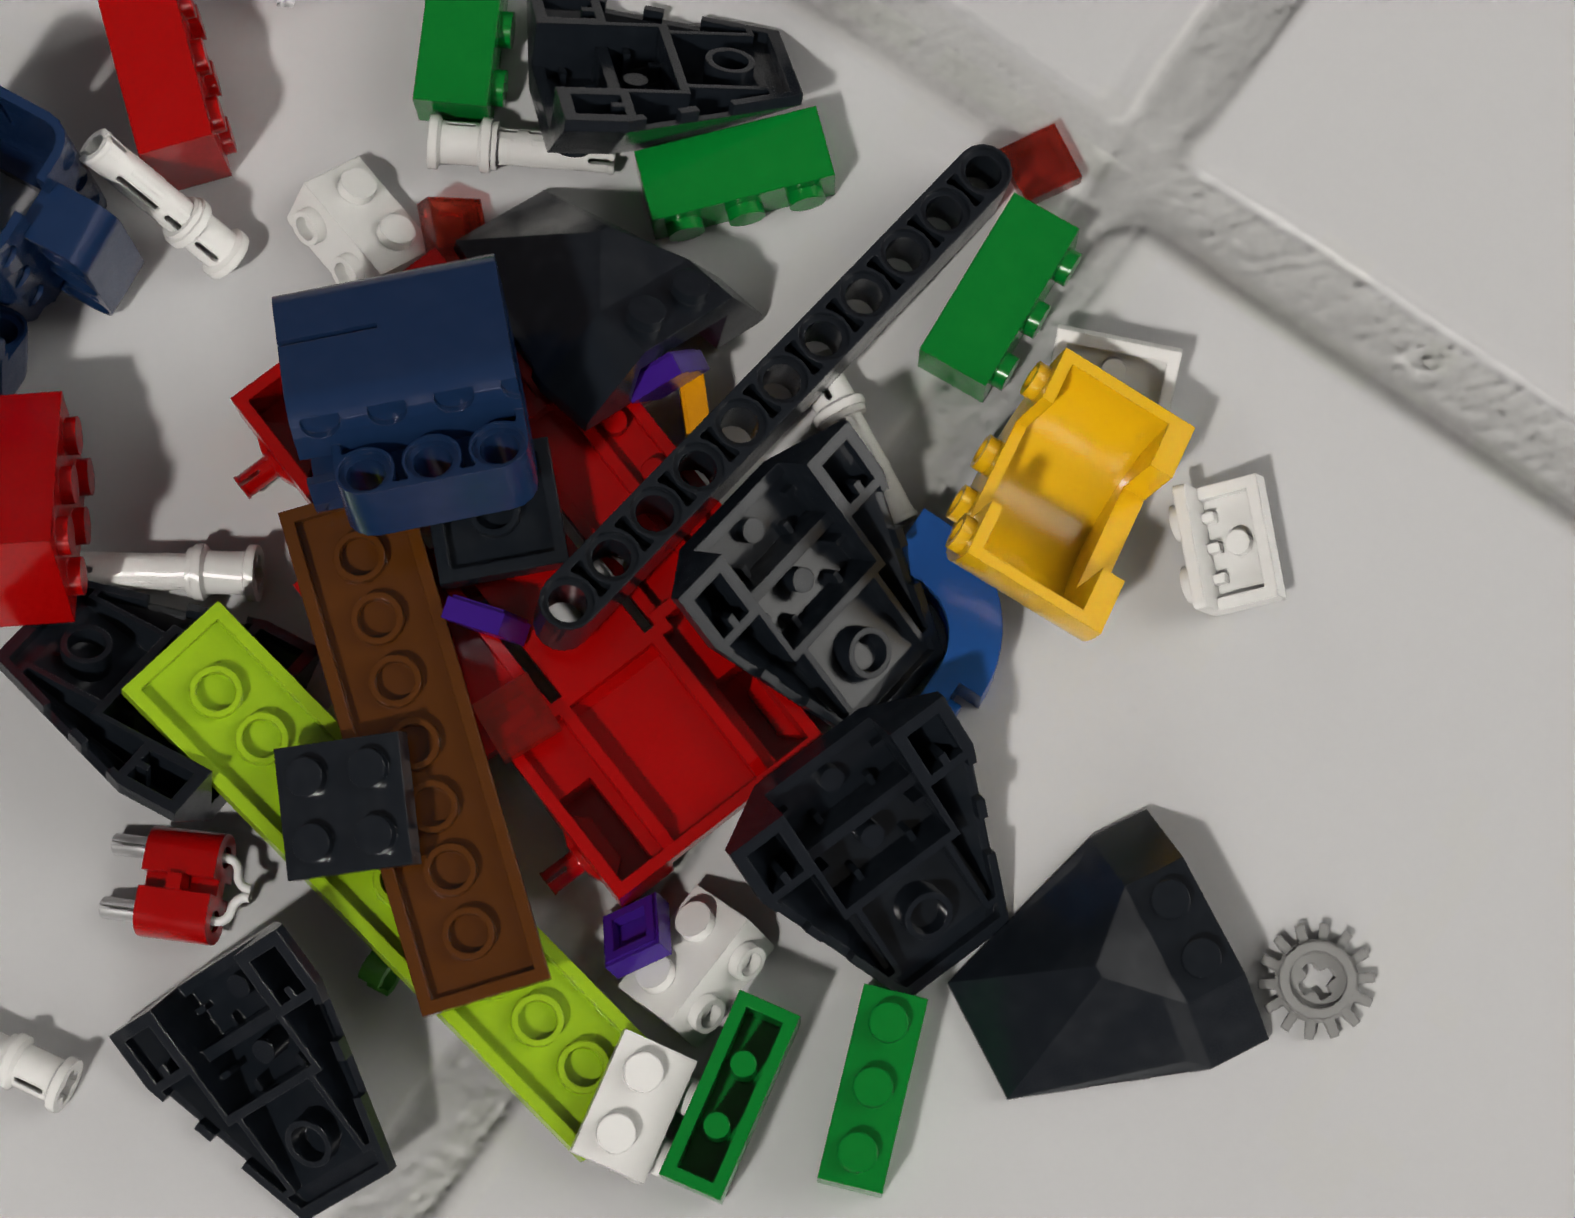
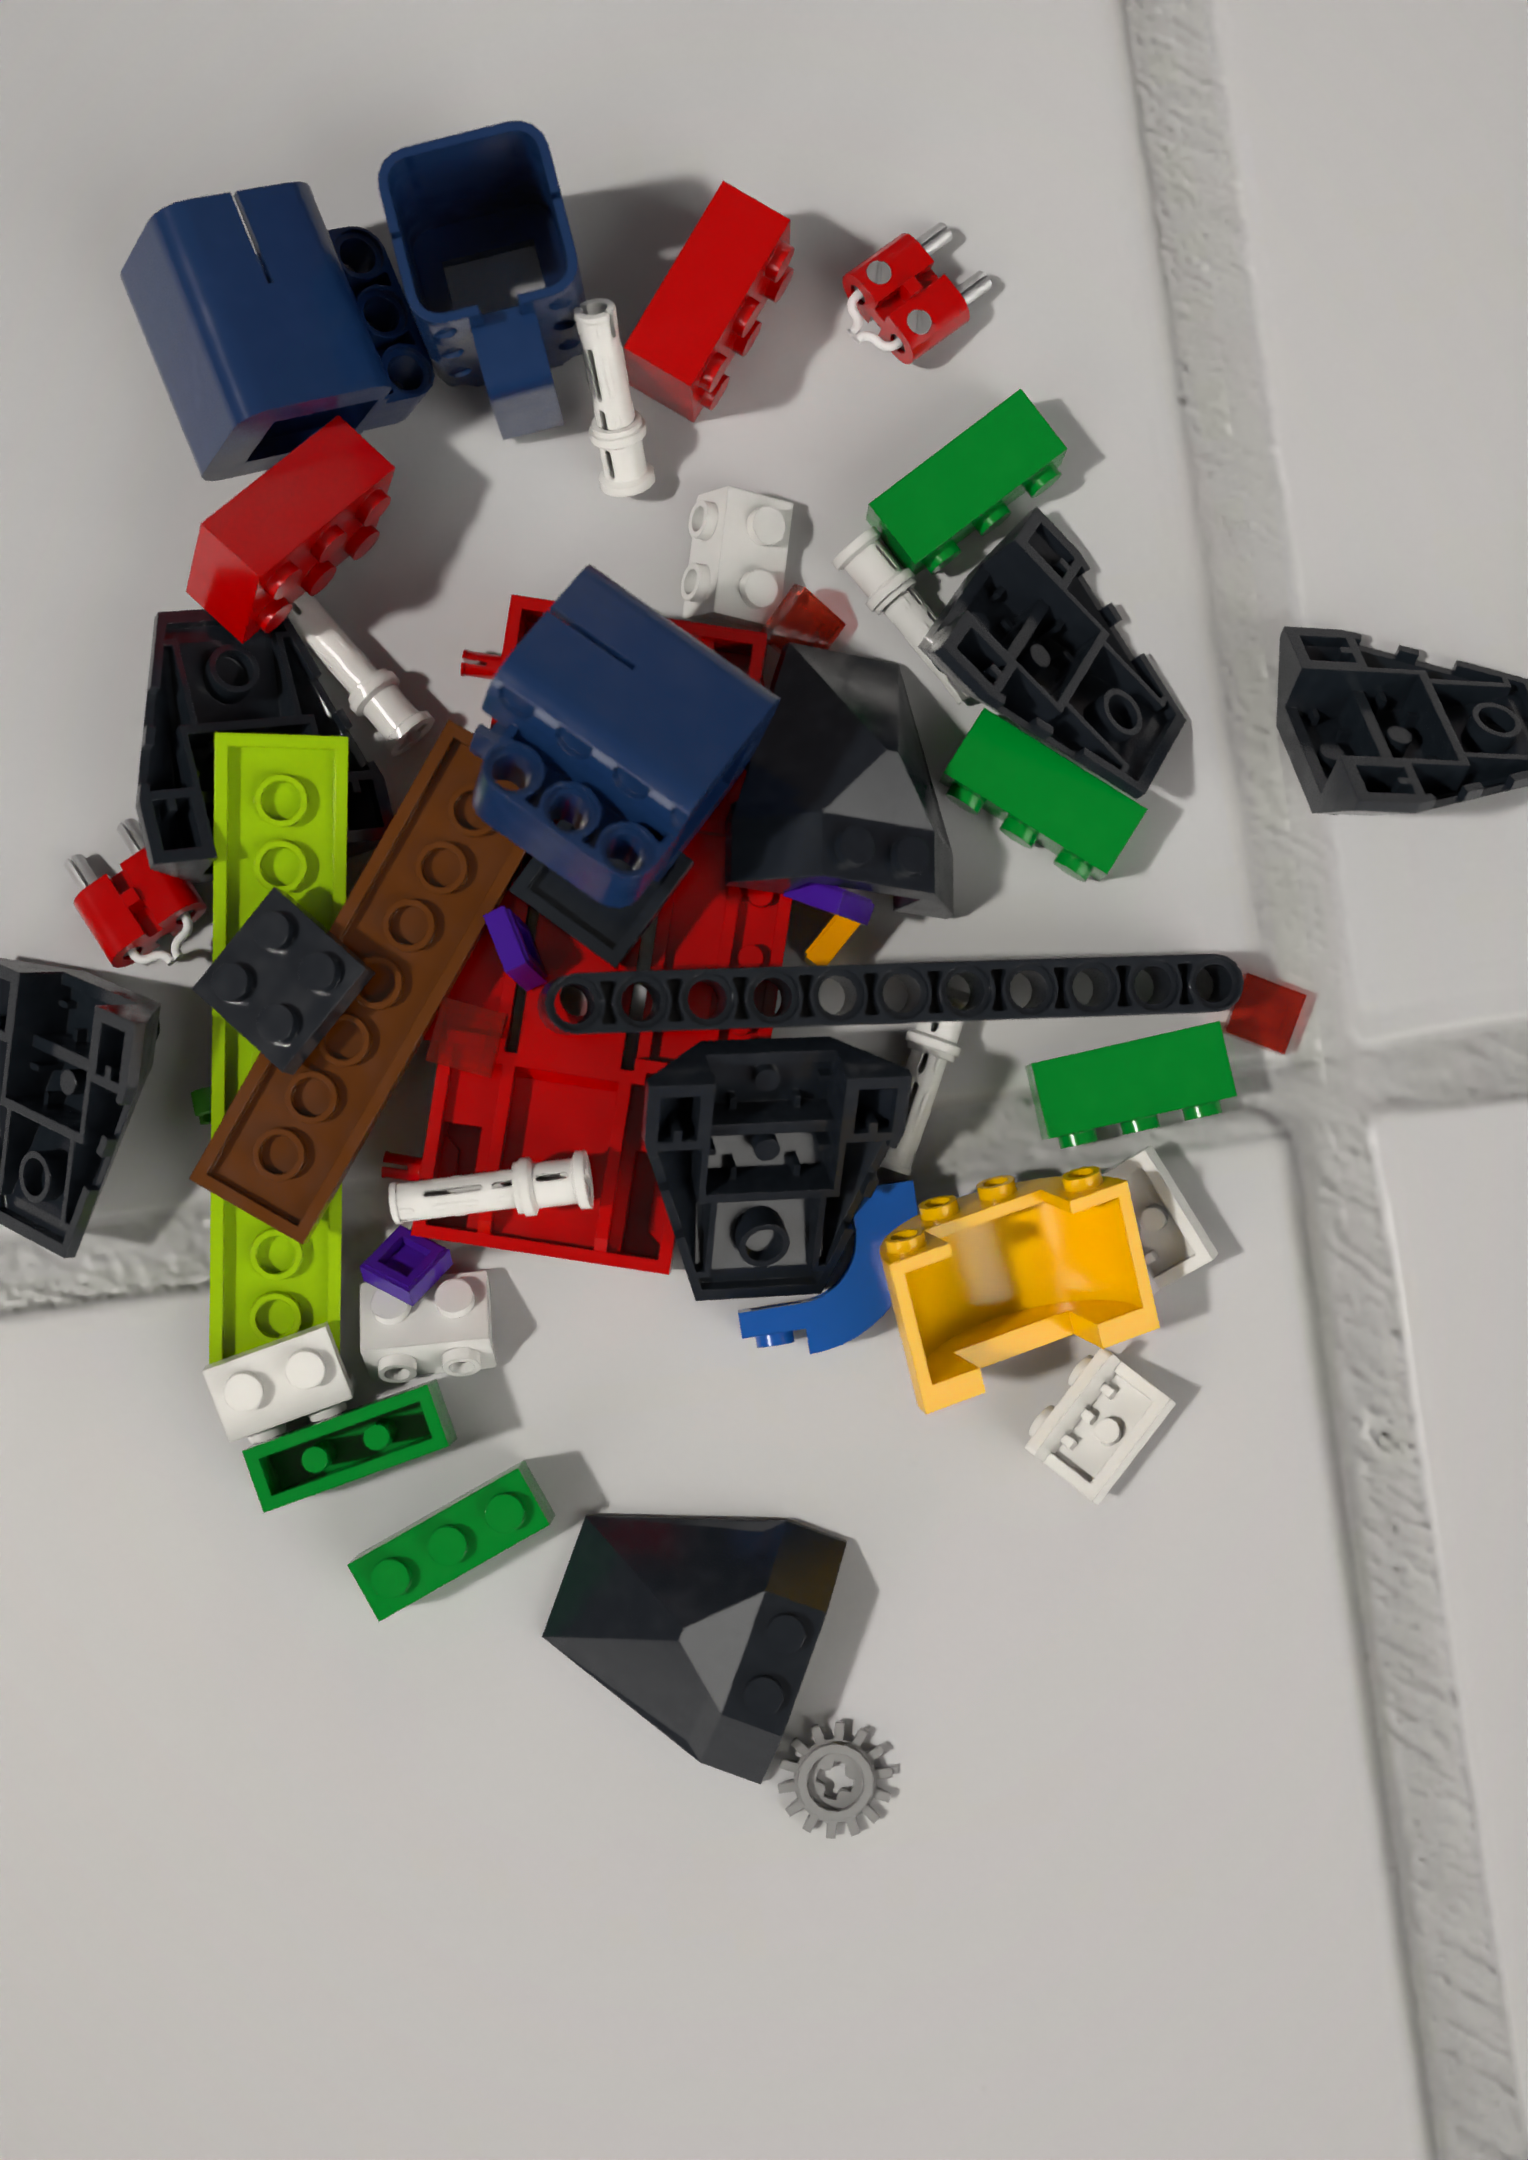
camera: 40 degrees right, 10 degrees up
black wedge [725,691,1009,995] -> none
none -> white pin [389,1150,594,1225]

